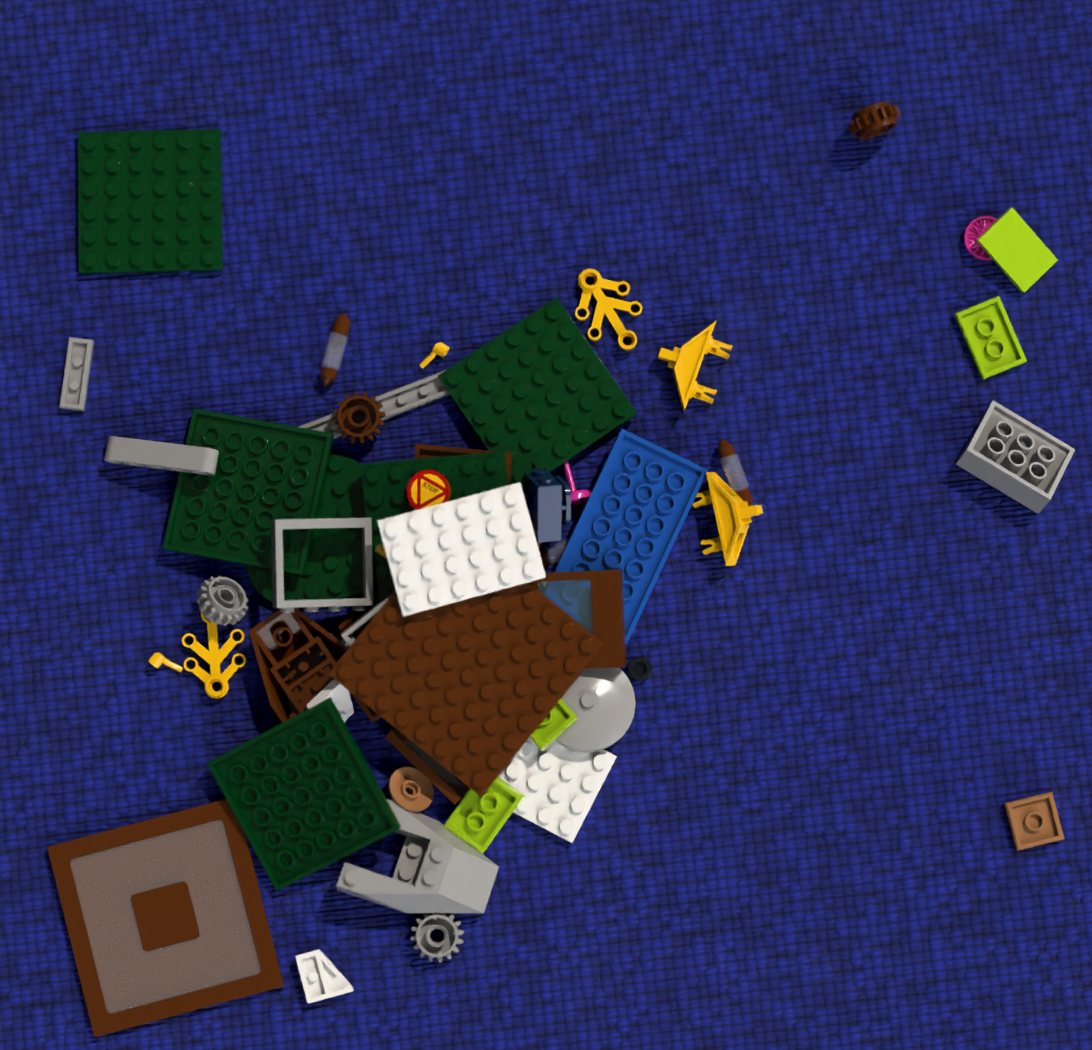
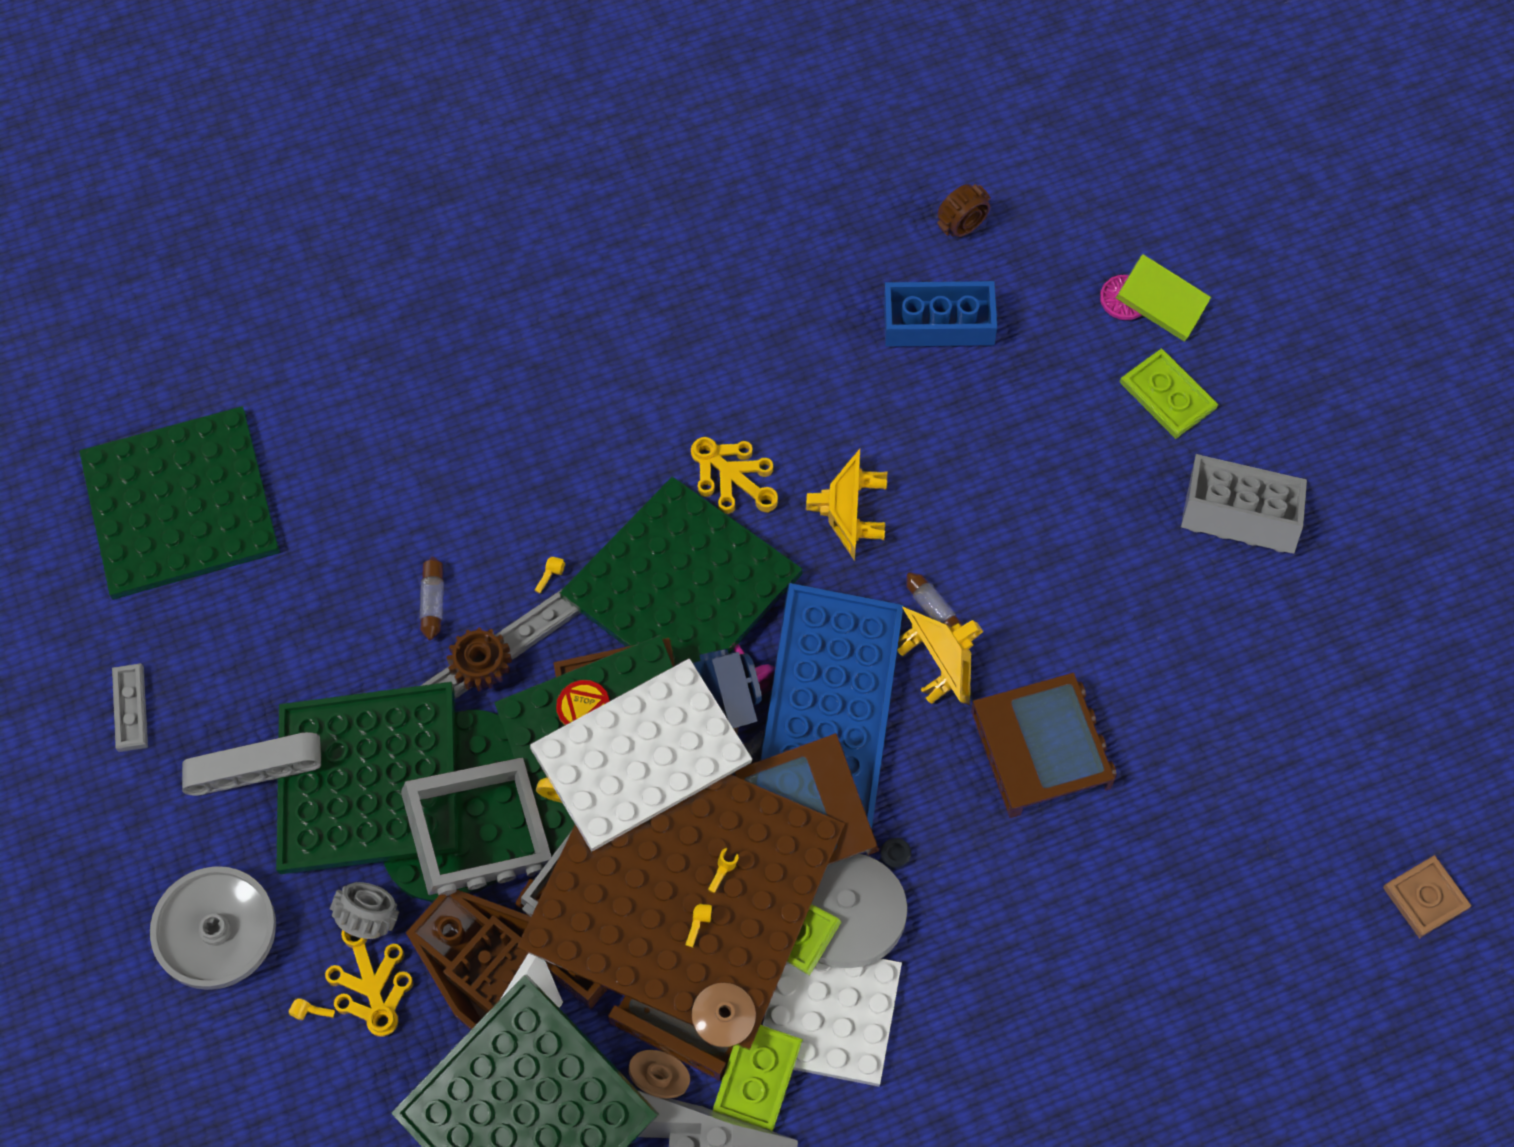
camera: 15 degrees left, 20 degrees down
none -> light grey dish [150,867,276,990]
none -> yellow hand [685,904,712,948]
none -> medium nougat dish [692,983,756,1047]
none -> yellow hand [708,848,739,893]
none -> blue brick [884,281,997,347]
none -> panel [971,672,1117,819]

